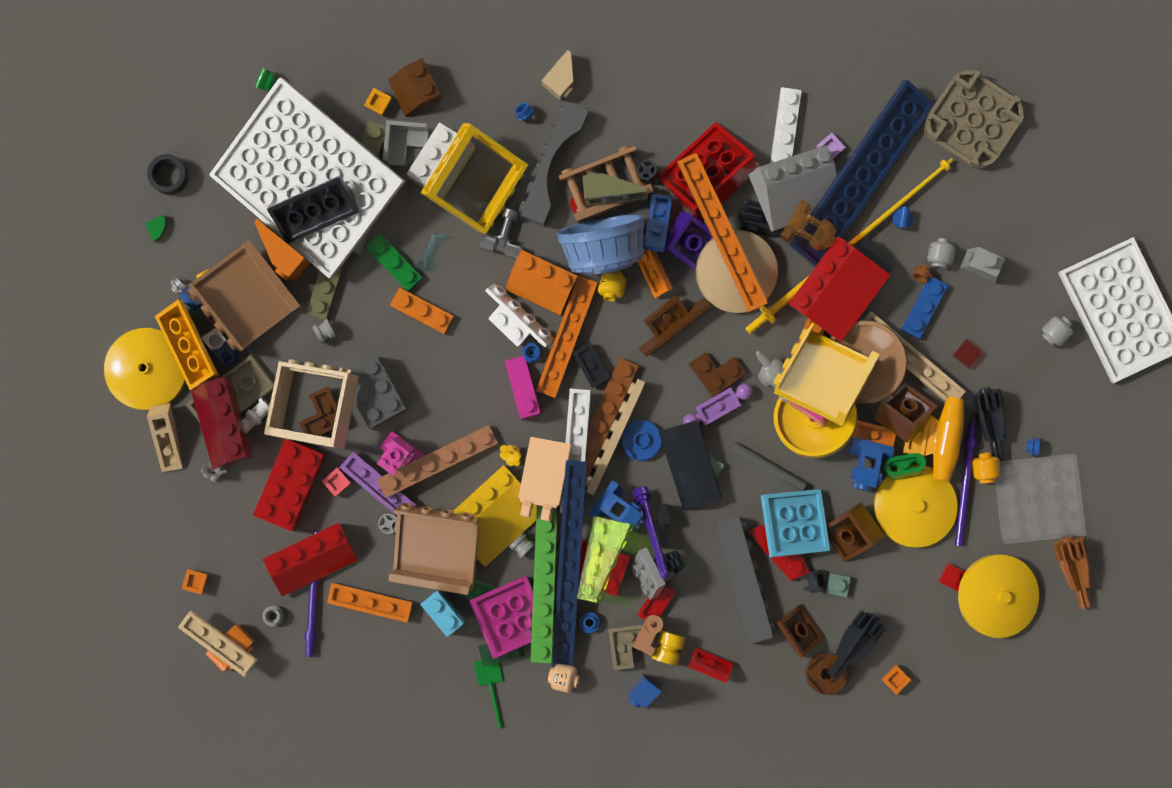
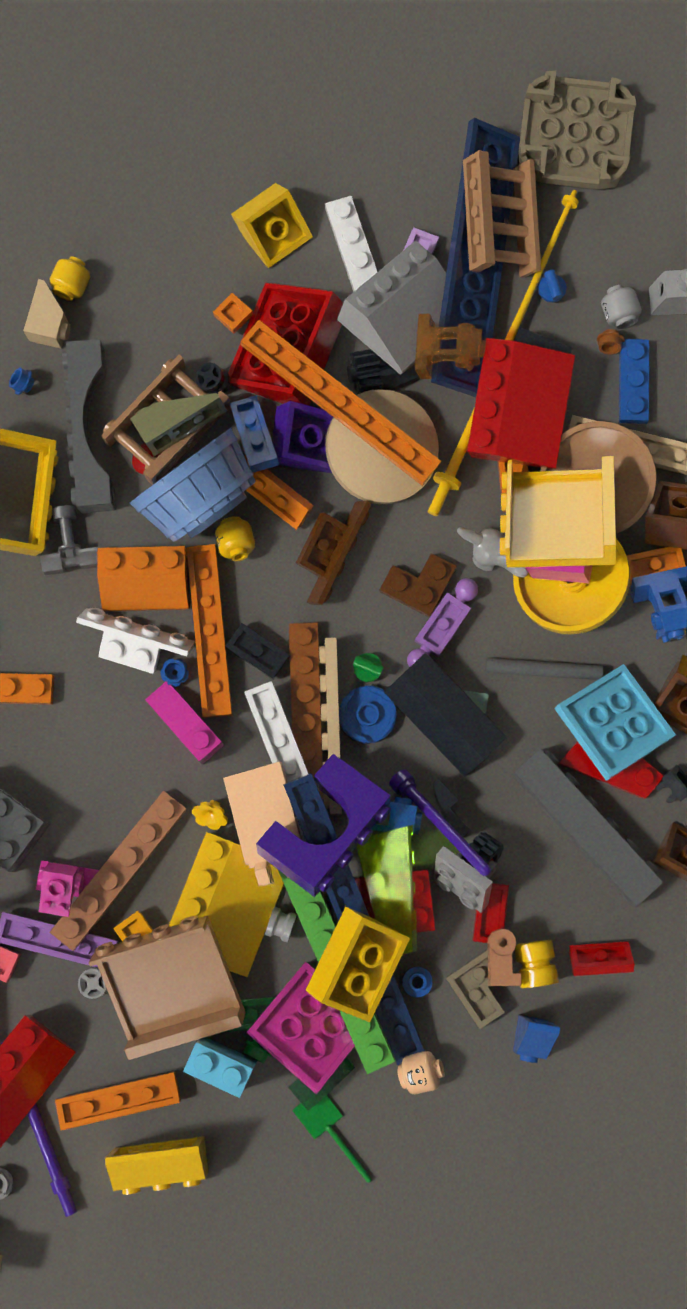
camera: 25 degrees left, 5 degrees down
none -> yellow head [49,256,91,301]
none -> yellow slope [105,1136,208,1195]
none -> light orange plate [113,910,153,942]
none -> orange plate [213,293,253,334]
none -> yellow slope [231,183,313,268]
none -> green plate [243,1039,272,1064]
none -> dark purple arch [256,754,391,897]
none -> yellow slope [306,907,410,1022]
none -> green plate [353,653,384,682]
none -> medium nougat fence [463,150,541,278]

